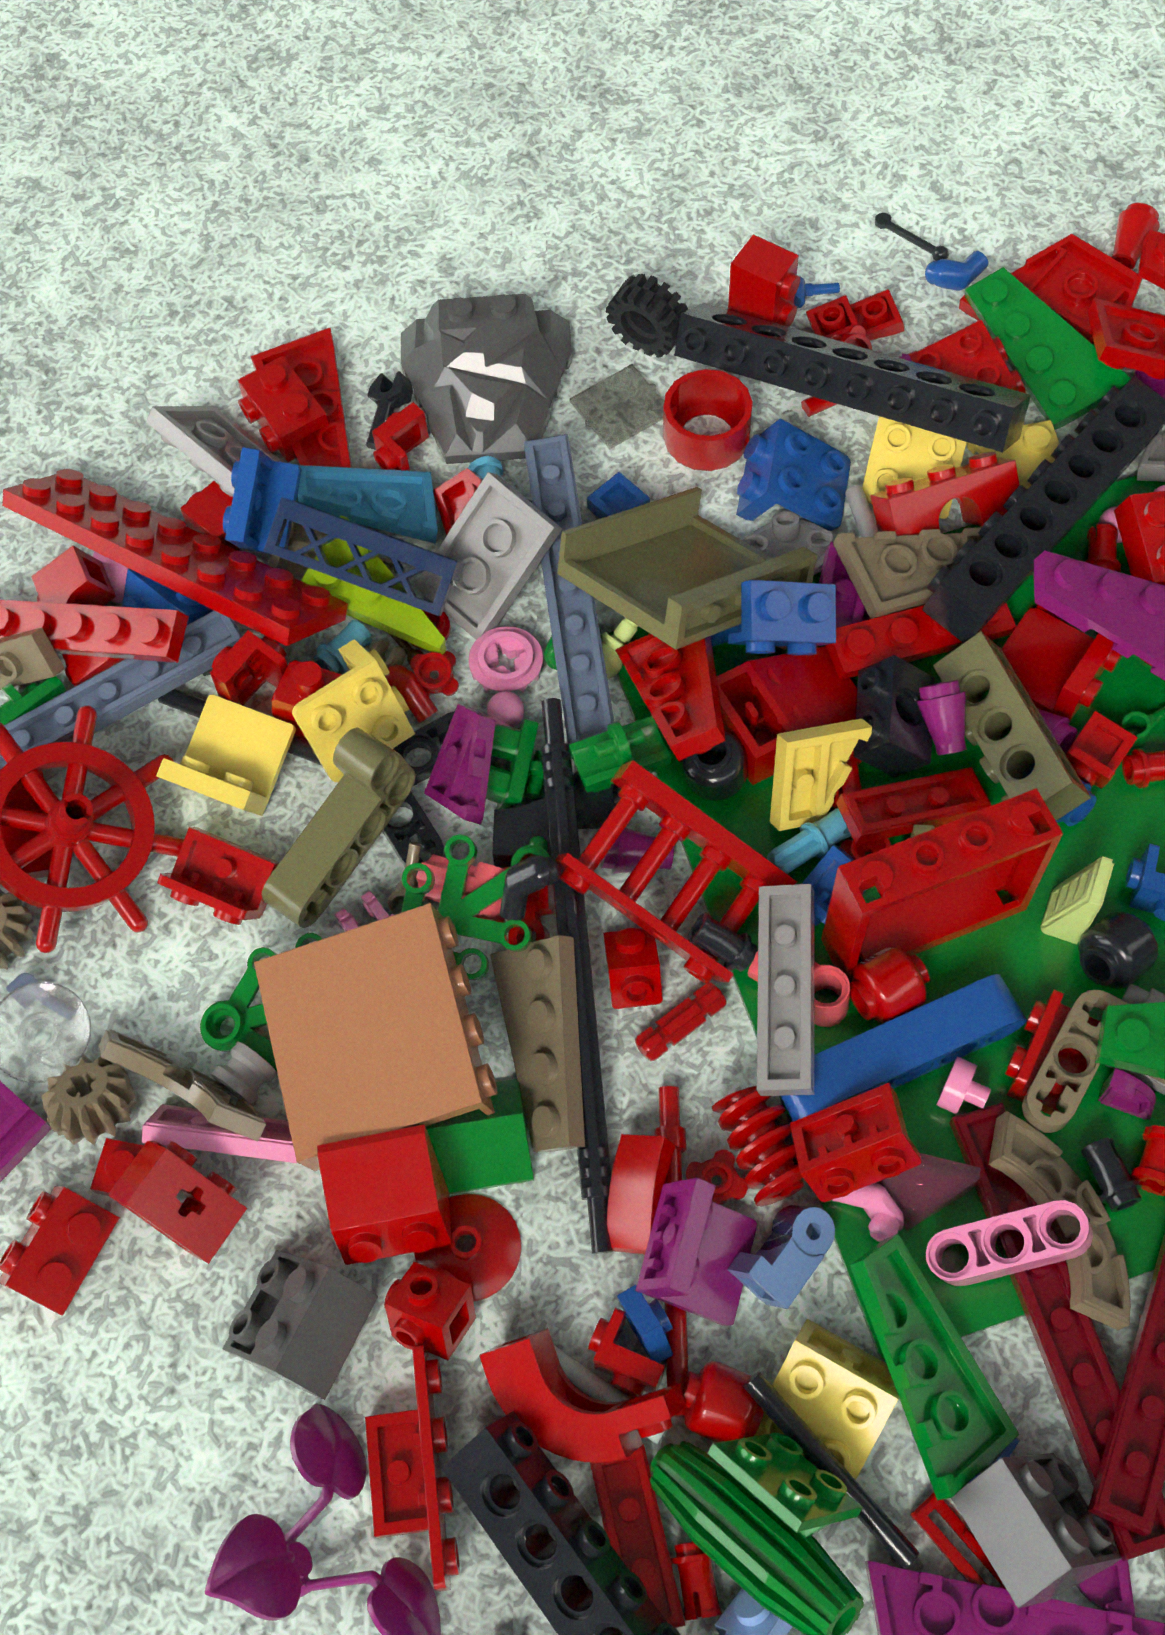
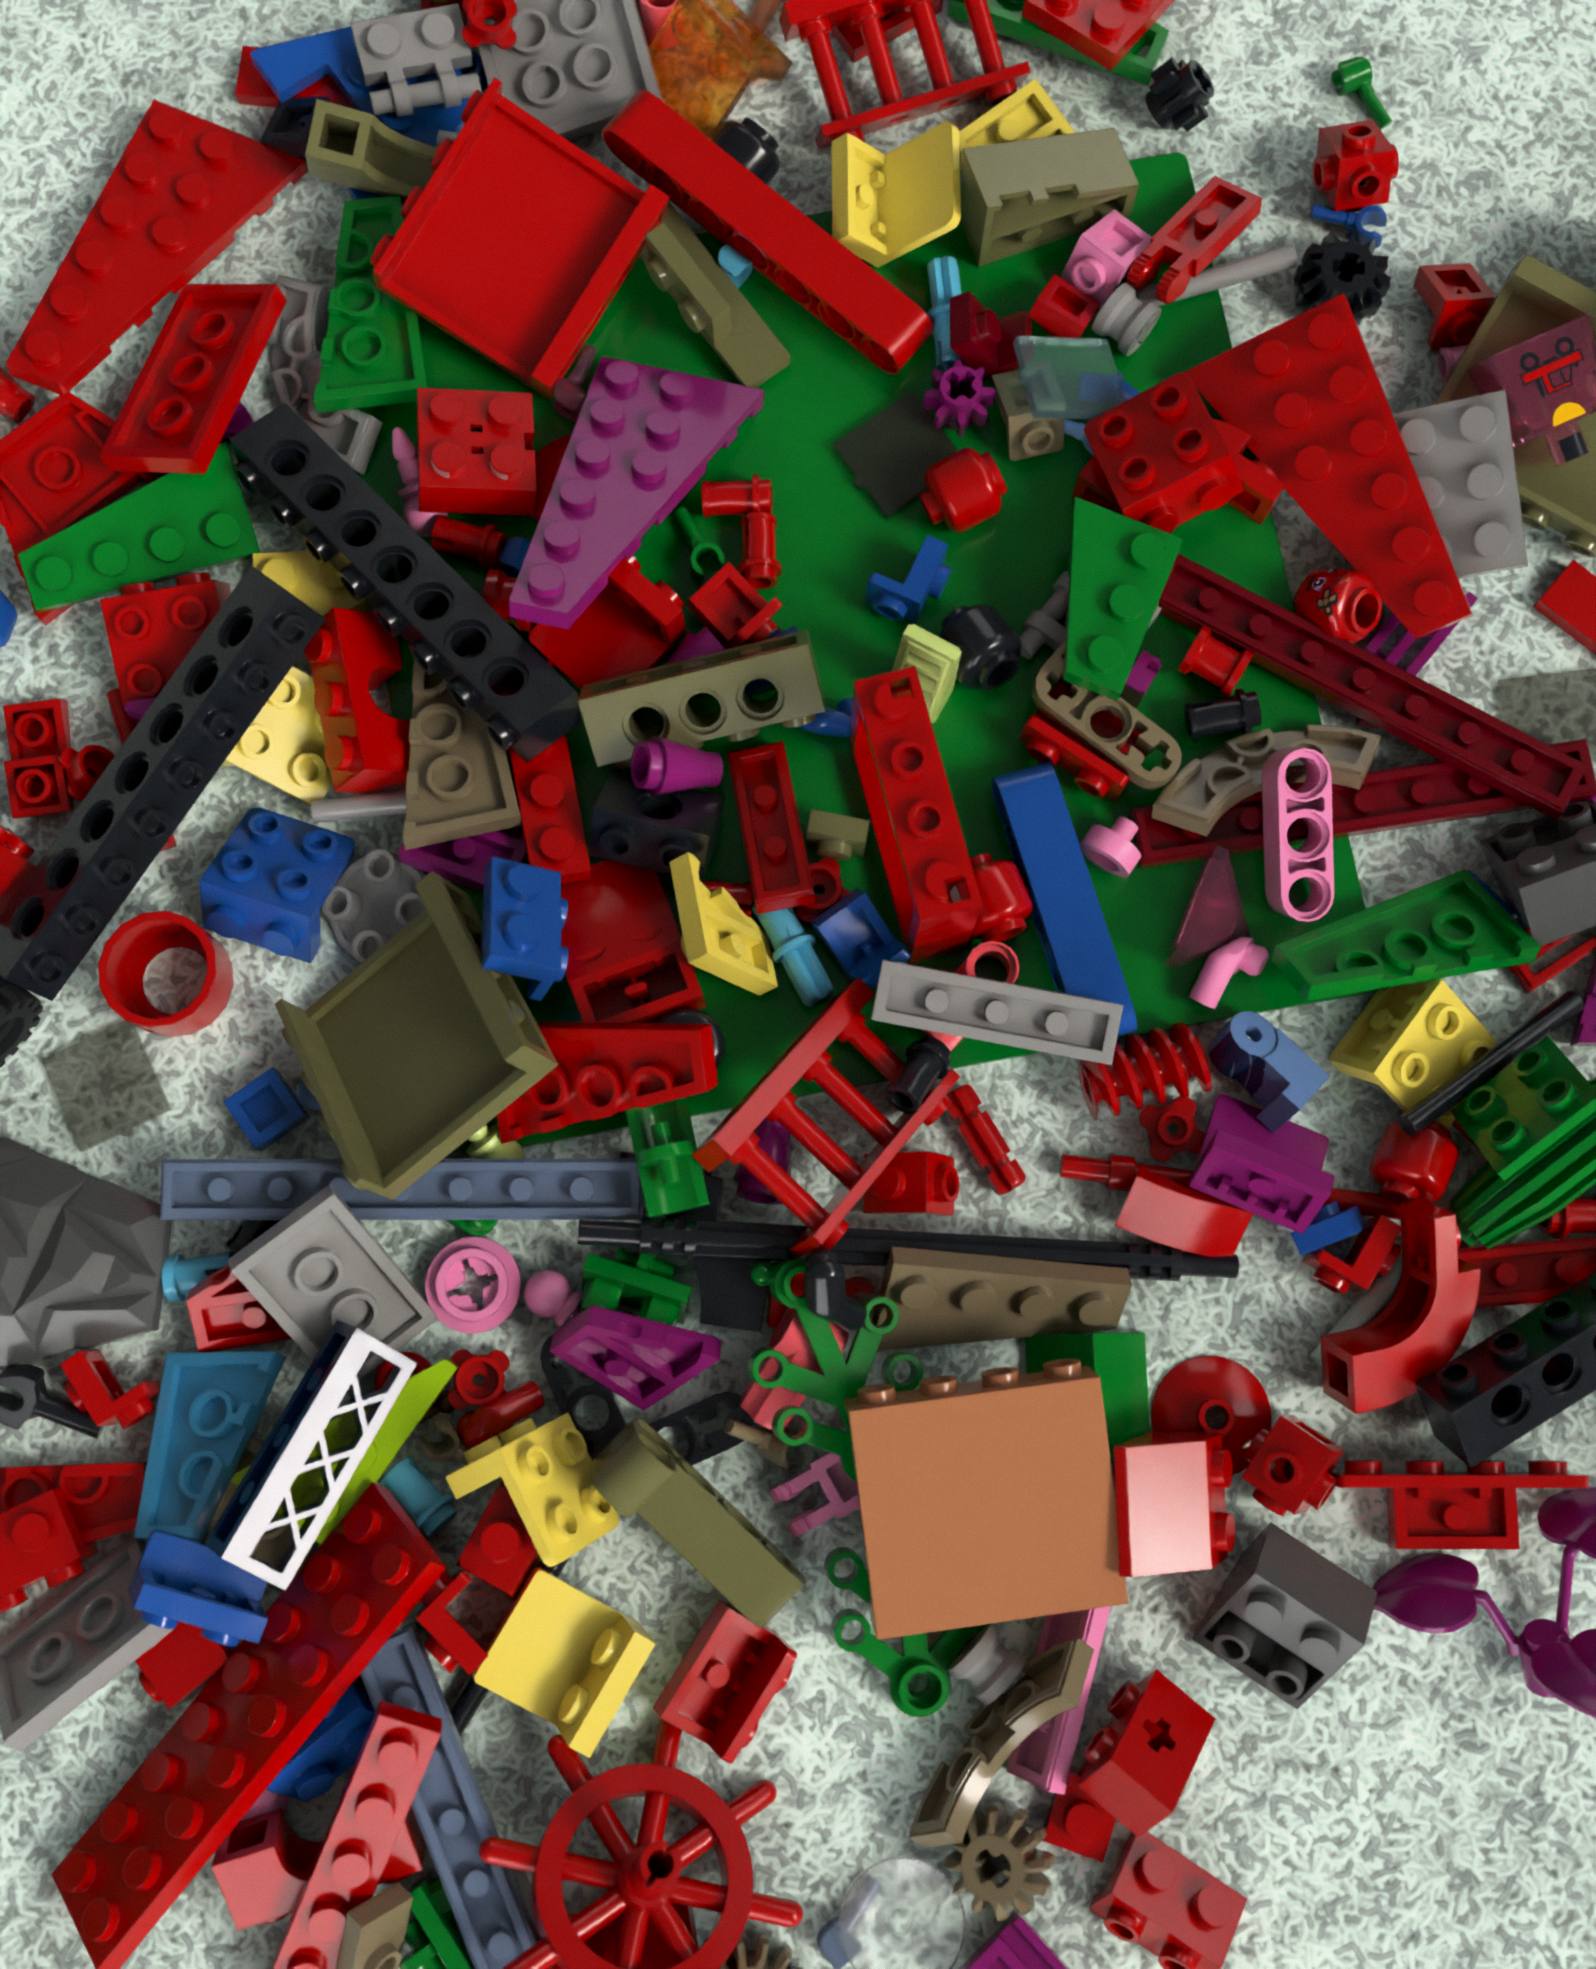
camera: 85 degrees left, 15 degrees up
red bracket [790,1083,922,1202] -> none

